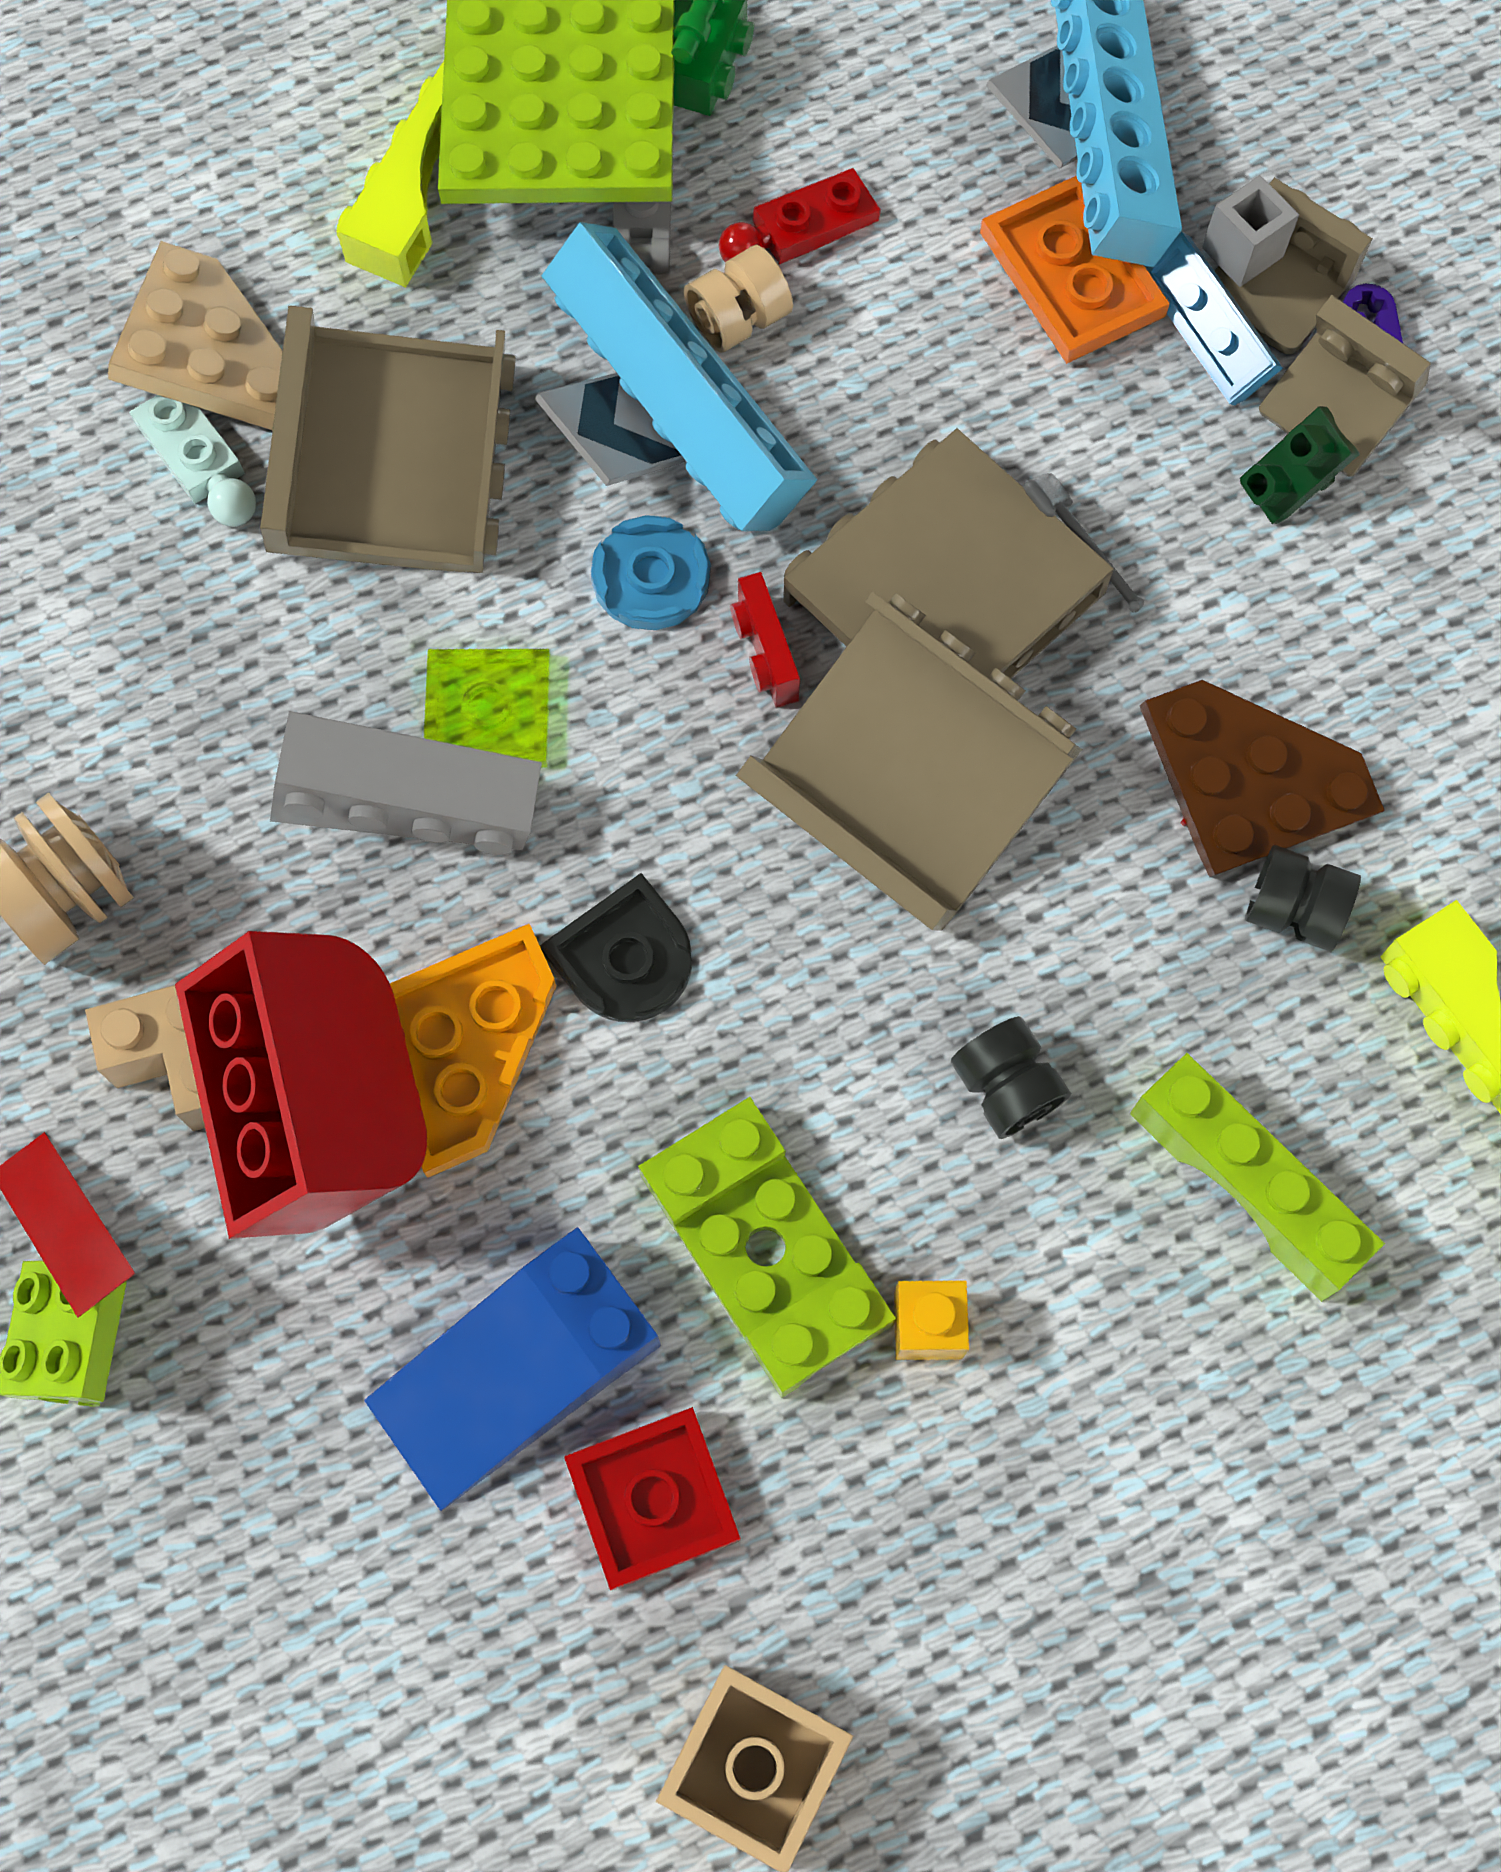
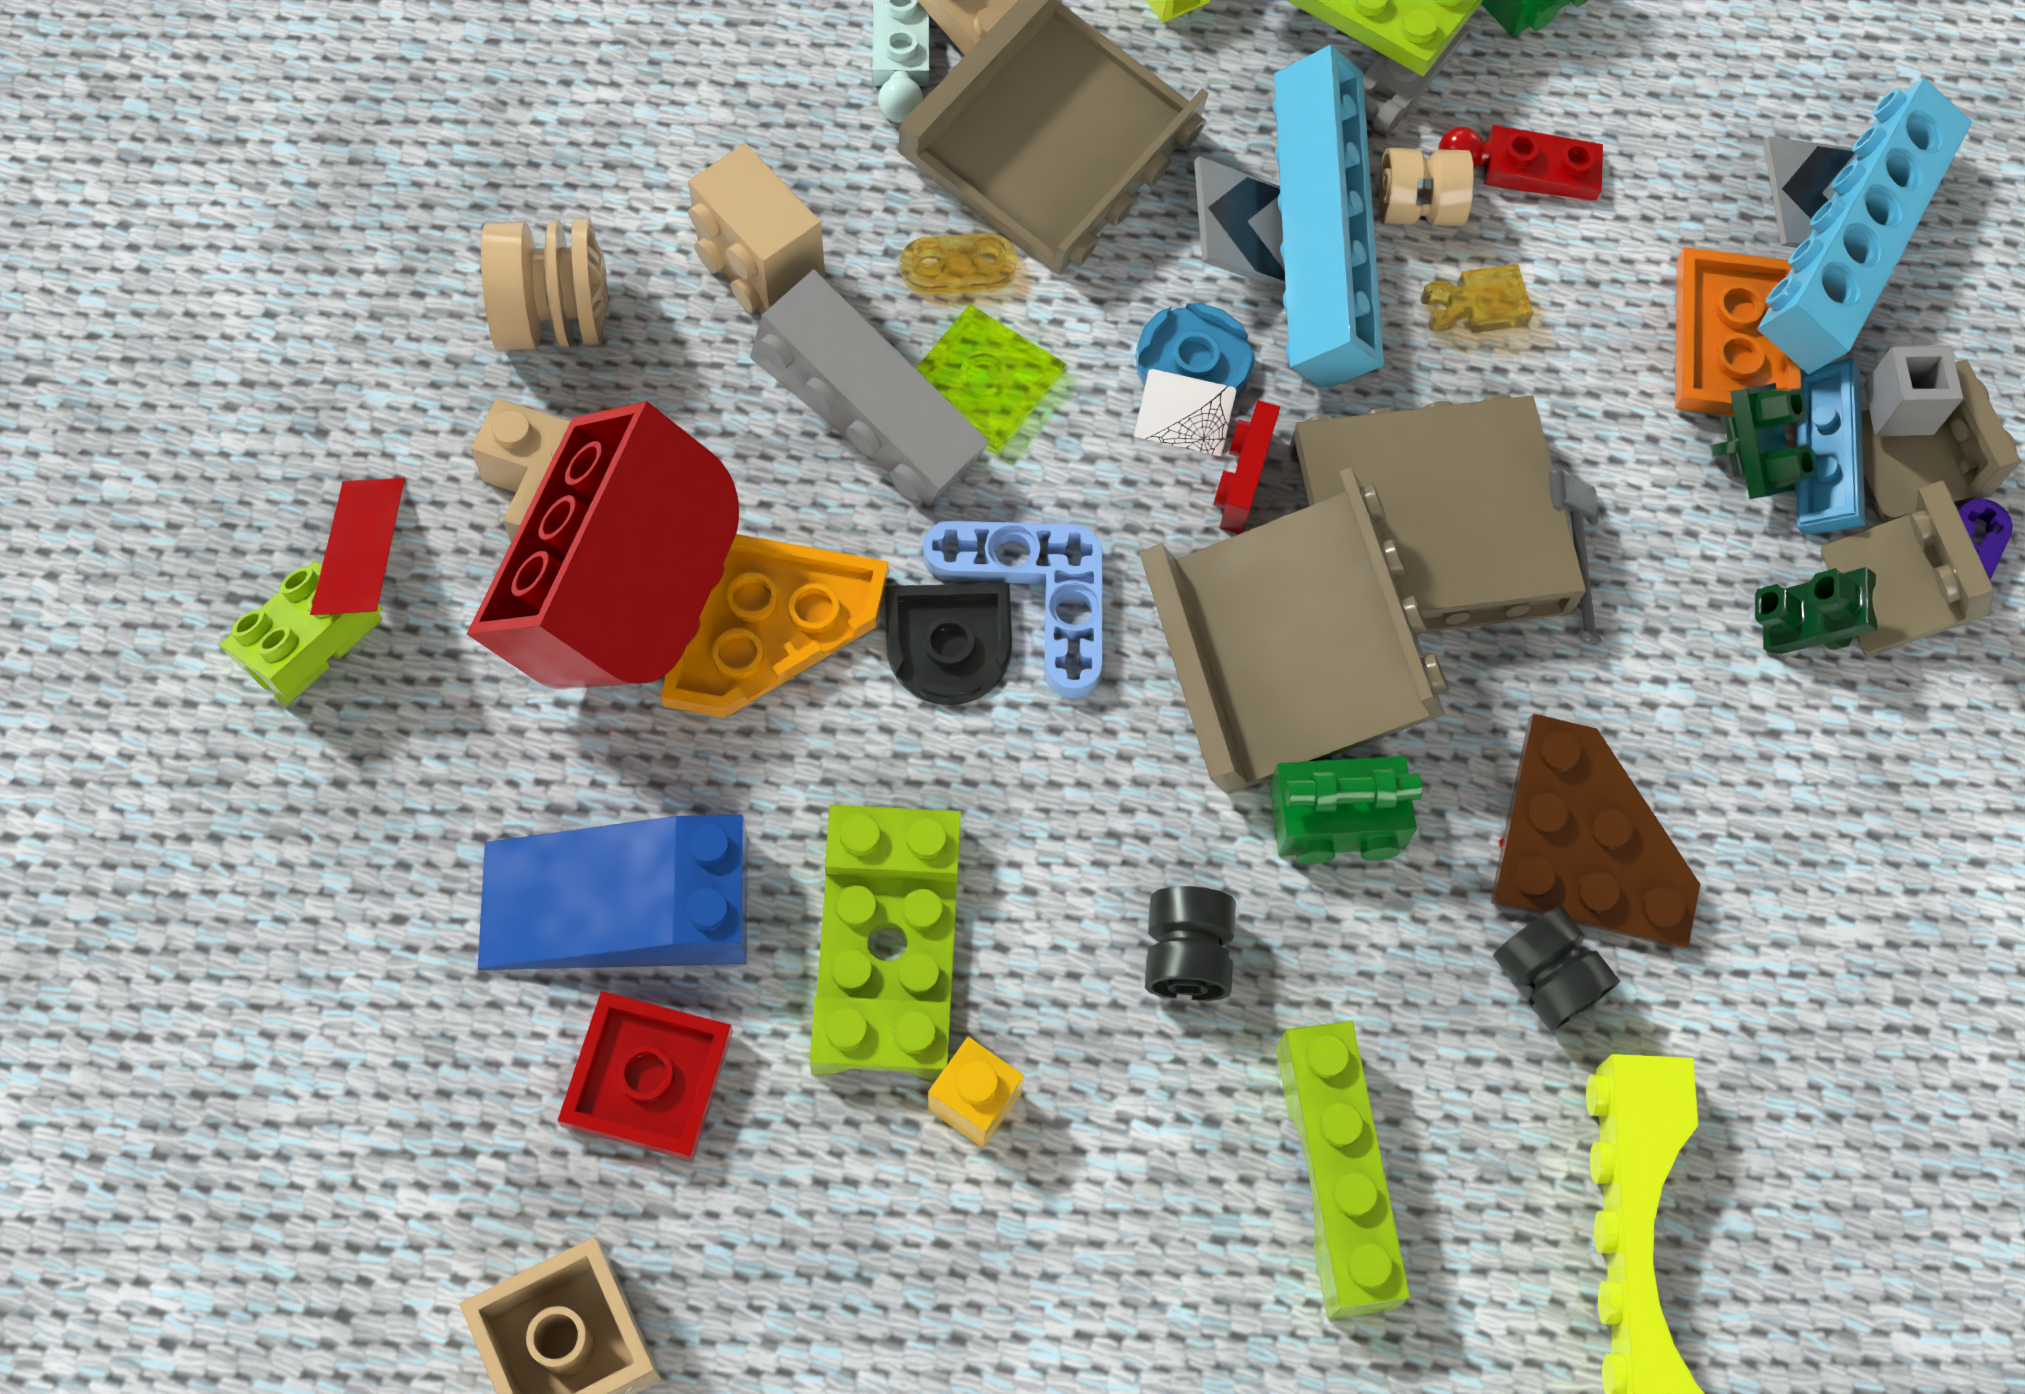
camera: 30 degrees right, 5 degrees down
none -> tan brick [688,143,826,314]
none -> clear yellow plate [900,233,1017,296]
none -> light blue beam [923,521,1102,699]
none -> white sticker [1134,369,1236,456]
none -> green brick [1269,756,1422,865]
none -> clear yellow plate [1420,264,1533,333]
none -> dark green hips [1710,383,1818,499]

